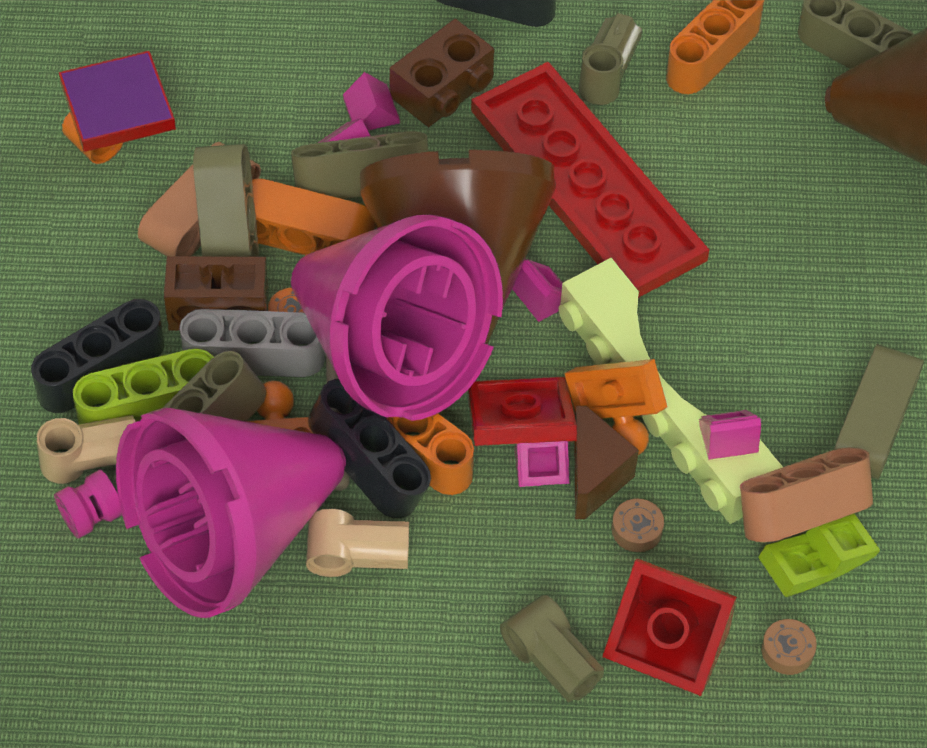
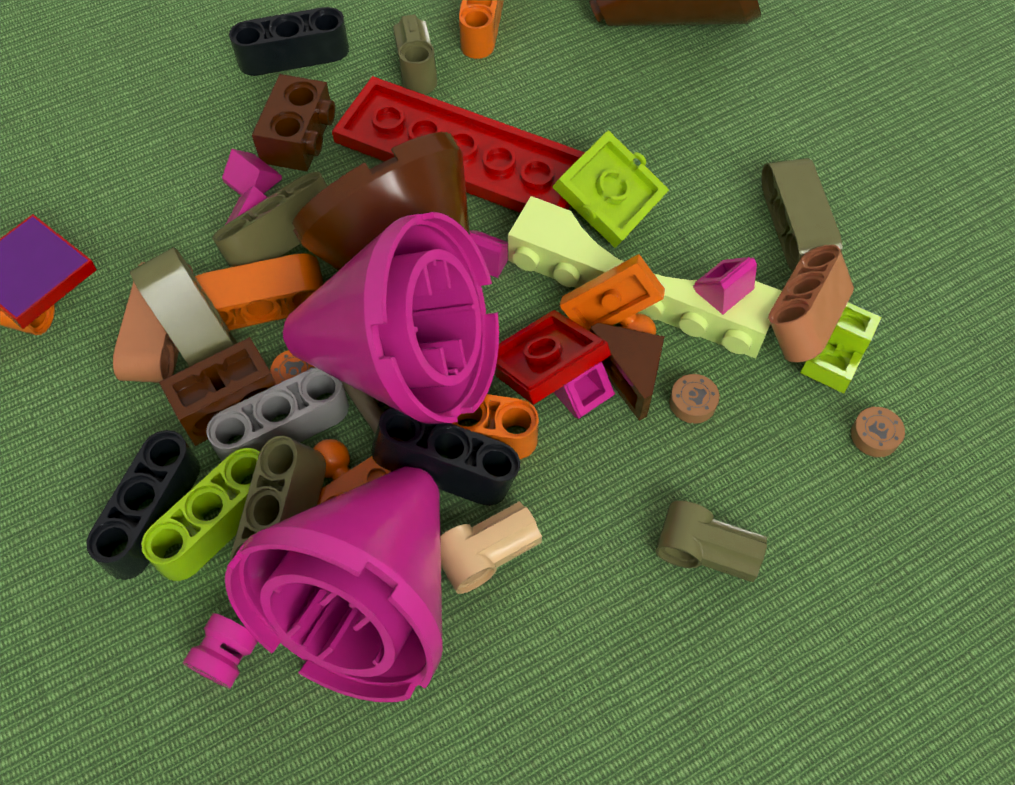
camera: 30 degrees left, 5 degrees up
tan piece [37,415,135,484] -> none
red slope [602,558,737,696] -> none
none -> lime plate [552,130,669,248]

